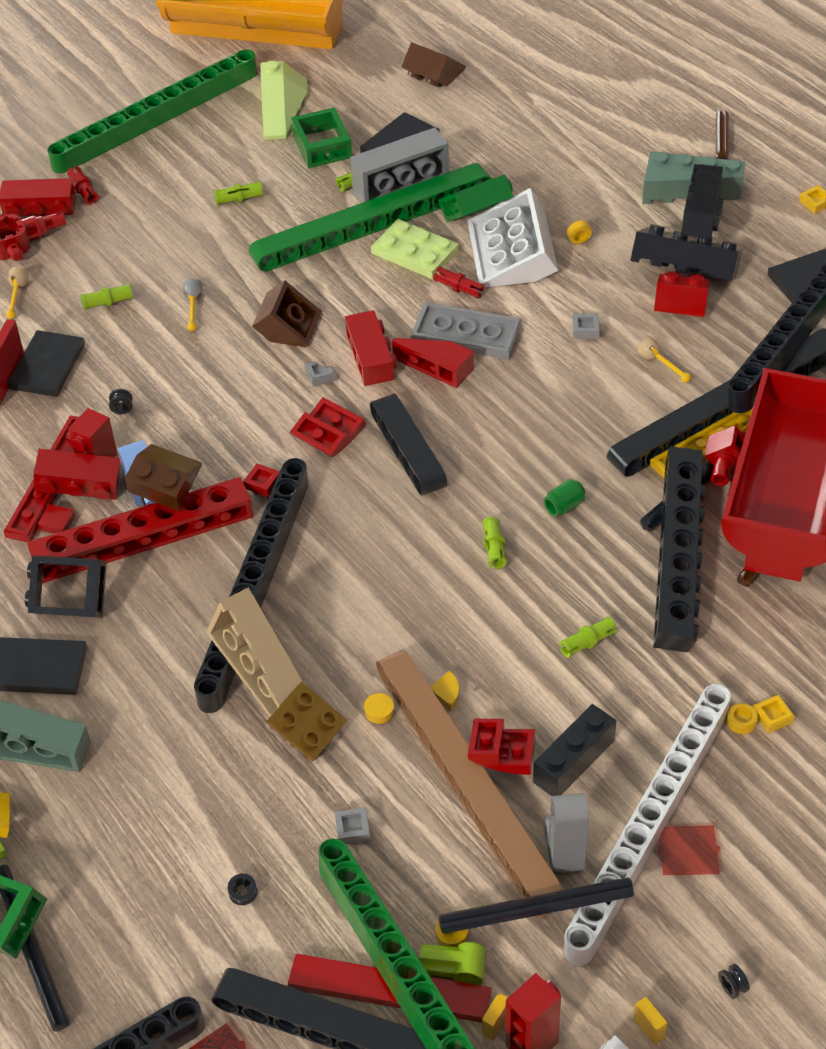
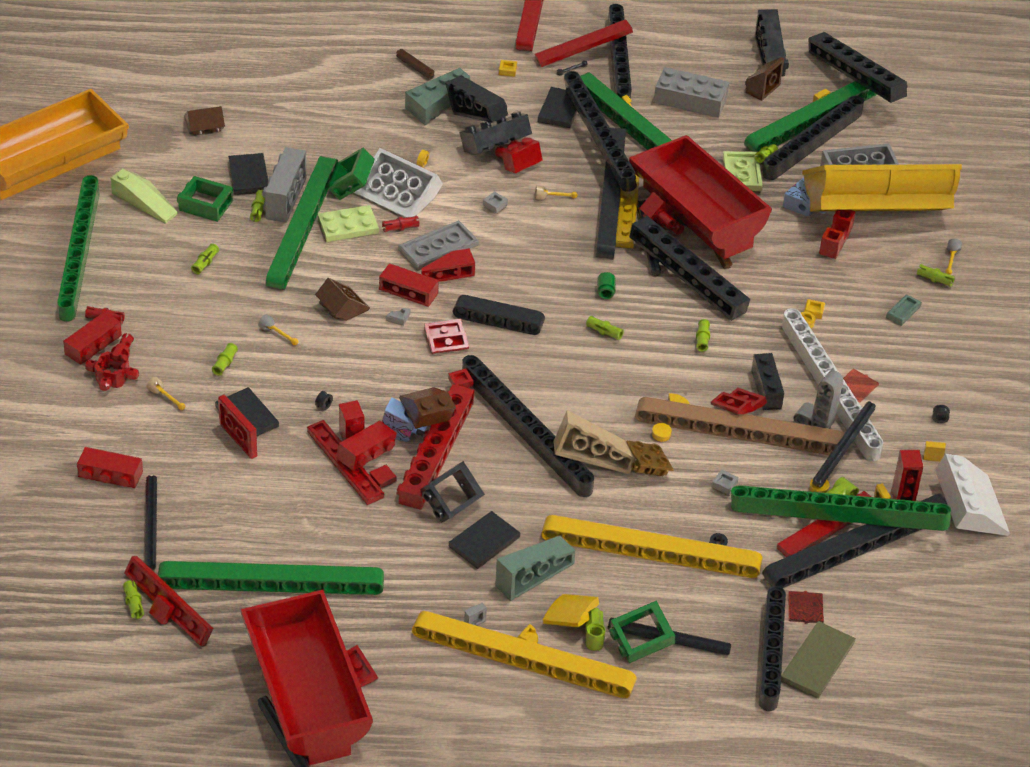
camera: 55 degrees left, 5 degrees down
none -> yellow beam [541,515,763,578]

